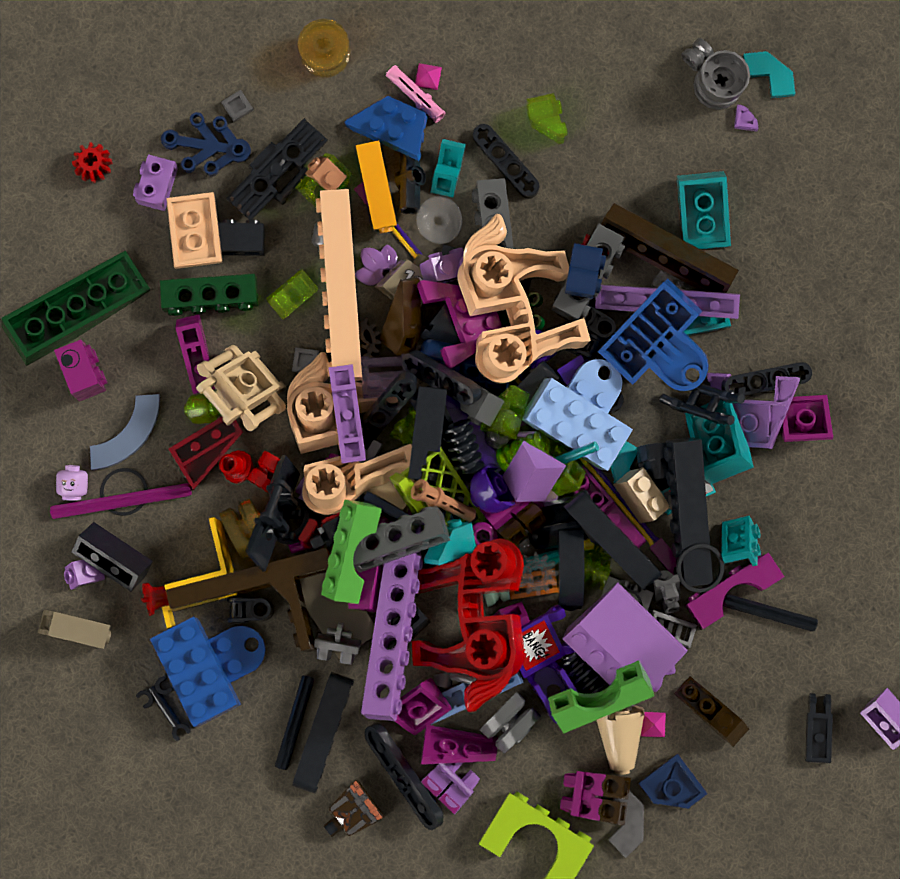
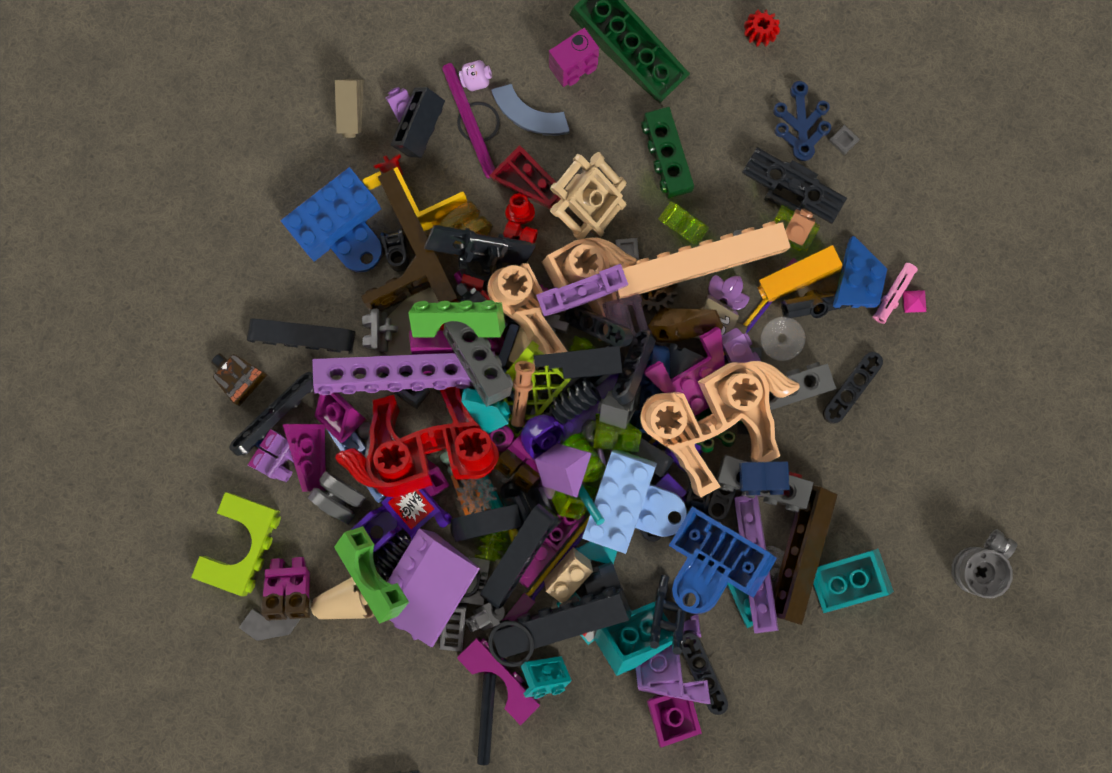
camera: 75 degrees right, 0 degrees up
medium lavender brick [133,155,178,211] -> none
black bar [136,676,191,741] -> none
light nougat tile [166,192,222,269] -> none
magenta slope [175,315,216,394] -> none
clear neon green head [184,393,220,424] -> none
black brick [218,219,265,256] -> none
black axle [275,675,314,770] -> none
clear yellow wheel [298,19,351,78] -> none
teal slope [431,139,466,198] -> none
clear neon green slope [526,93,568,144] -> none
dark blue plate [638,754,707,809] -> none
dark pink slope [640,712,666,737] -> none
dark brown slope [674,676,749,747] -> none
medium lavender tile [734,104,758,131] -> none
teal tile [743,51,795,98] -> none

